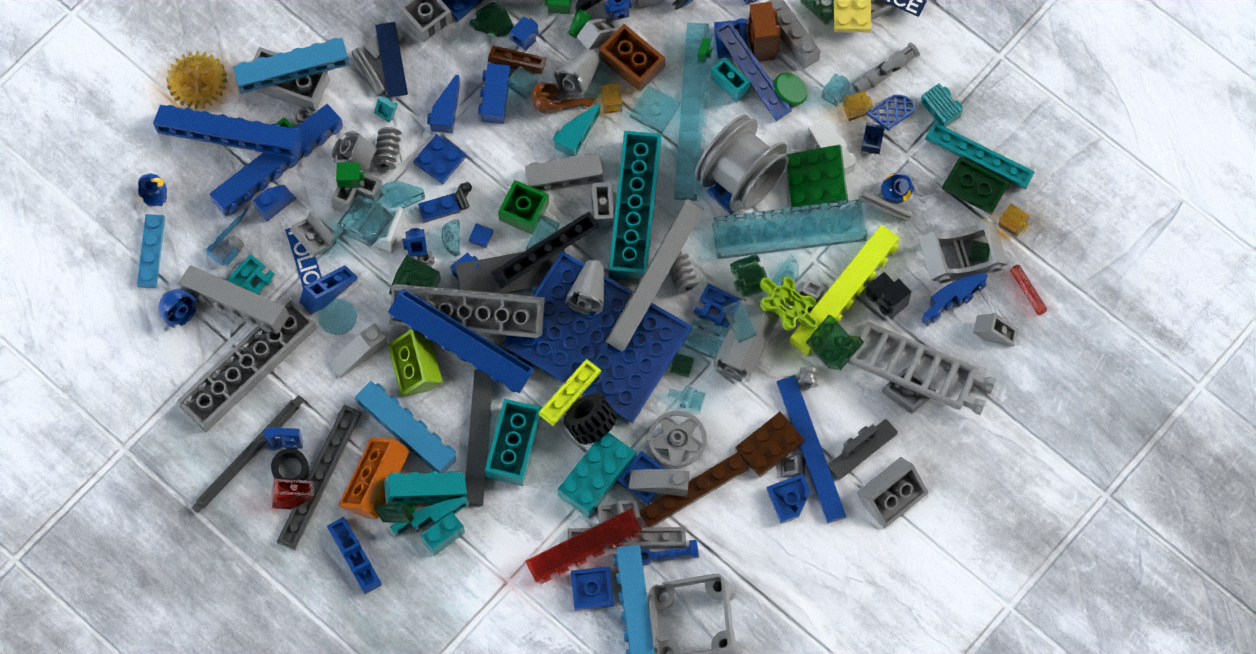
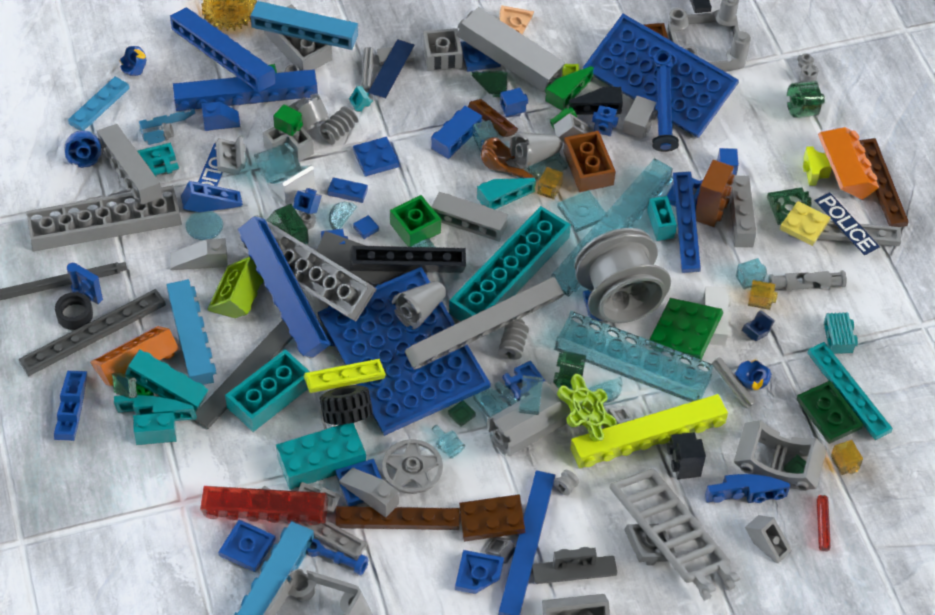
camera: 30 degrees right, 15 degrees down
clear red slope [271,479,314,510] -> none
clear light blue slope [380,180,425,209] -> none
blue slope [427,75,460,133] -> none
pearl dark grey arm [455,182,472,210] -> none
light grey brick [591,183,614,227] -> none
green plate [697,38,713,63] -> none
green piece [774,72,808,105] -> none
clear green bracket [806,315,864,370] -> none
blue window [866,94,915,131] -> none

